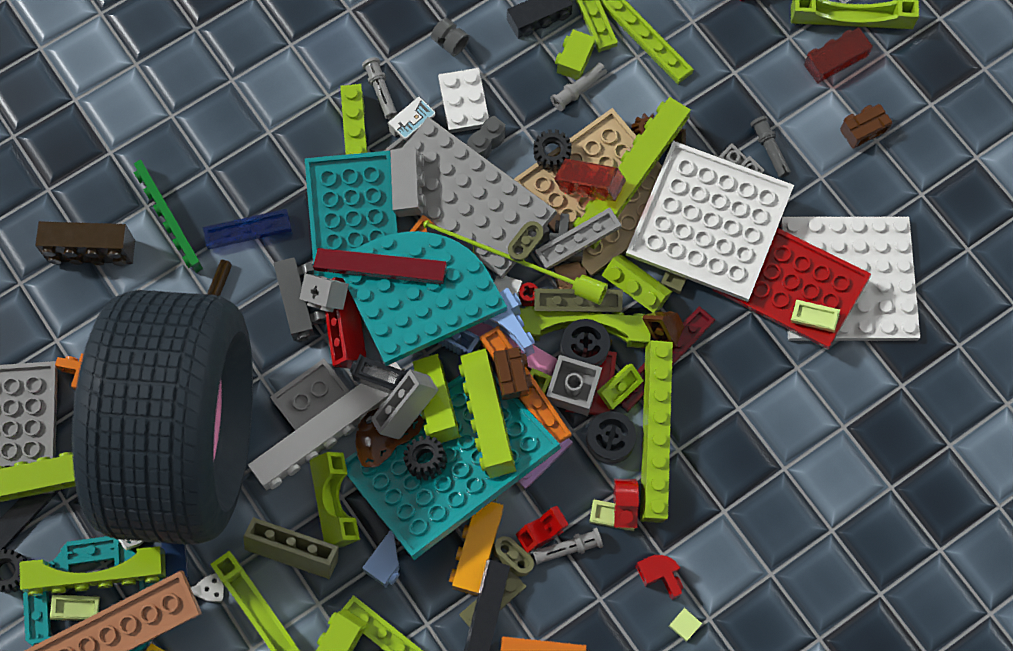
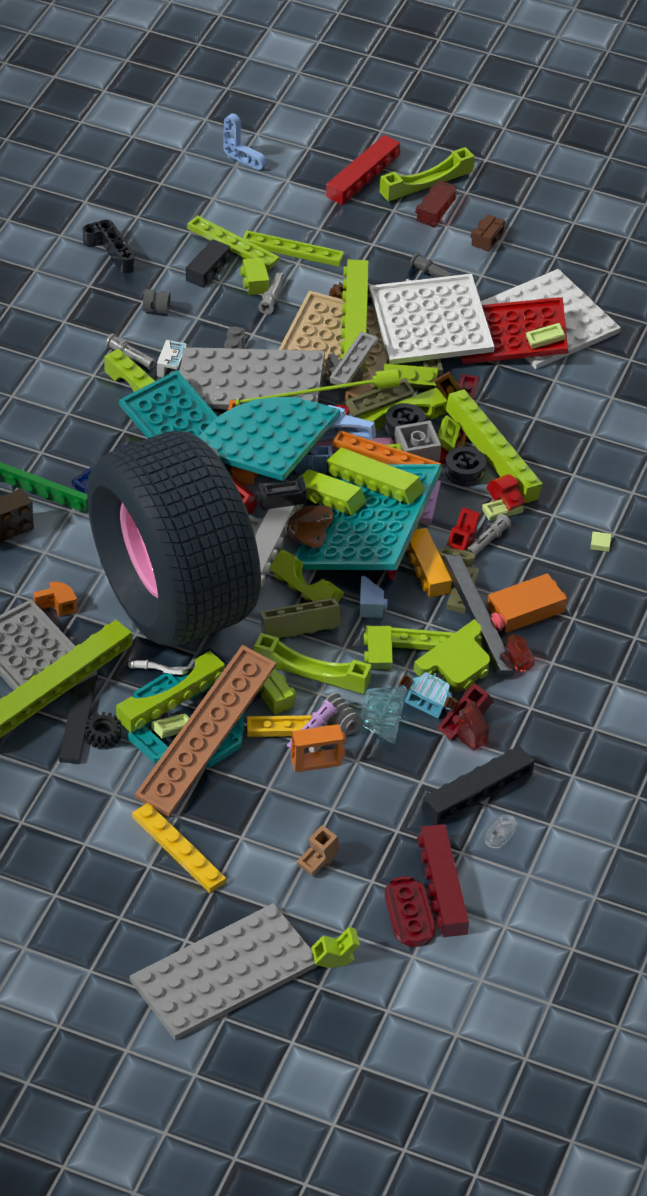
camera: 35 degrees left, 25 degrees down
dark red tile [313,248,447,284] -> none
light grey brick [371,369,438,439] -> none
light grey brick [390,147,426,217] -> none
black tyre [403,436,447,481] -> none
white plate [438,68,489,133] -> none
reddish brown brick [493,347,533,400] -> none
olive plate [508,221,543,262] -> none
black tyre [533,129,572,171] -> none
clear red brick [554,159,626,201] -> none
red brick [635,555,683,600] -> none
none -> lime brick [259,669,296,715]

